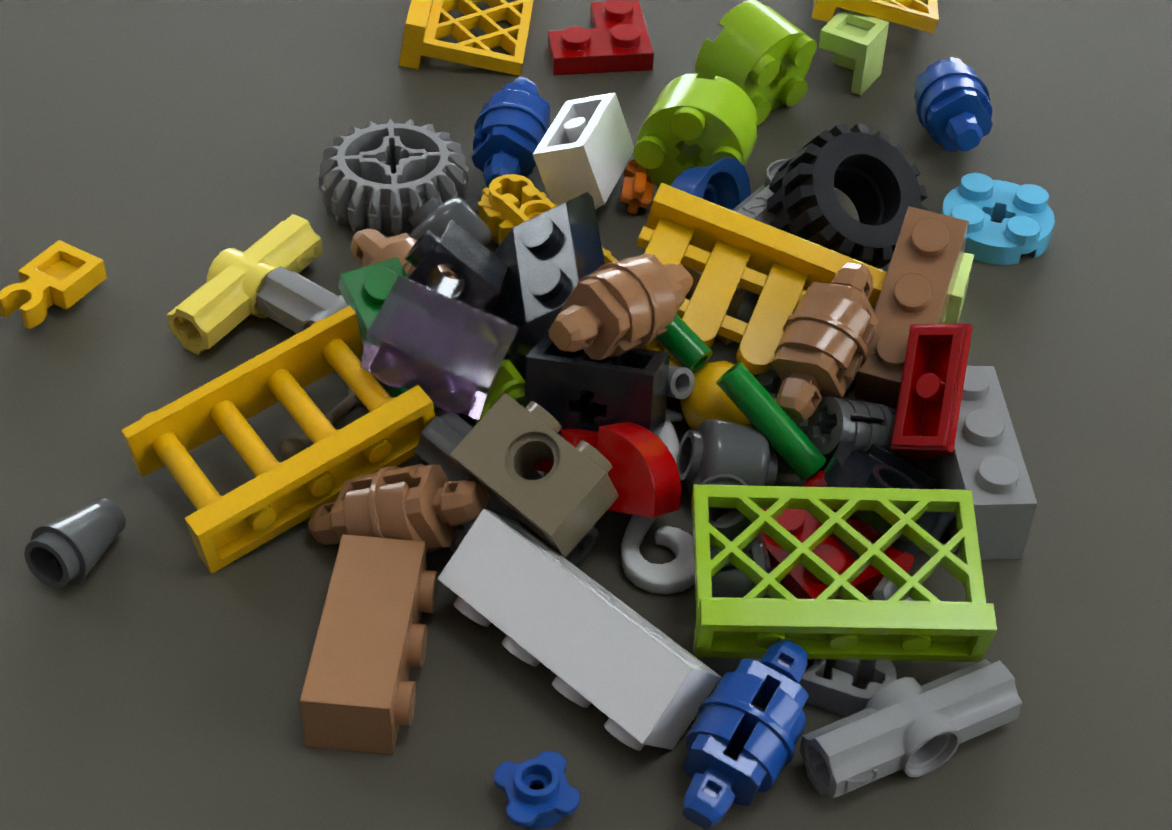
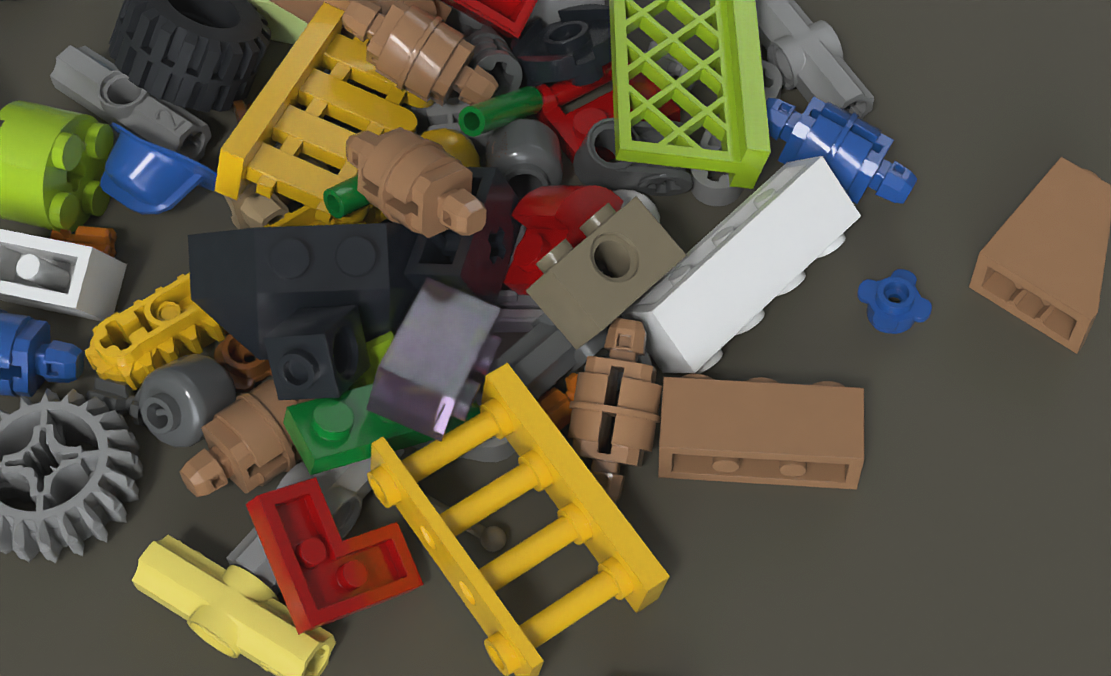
camera: 85 degrees left, 15 degrees up
none -> red plate [246,477,424,635]

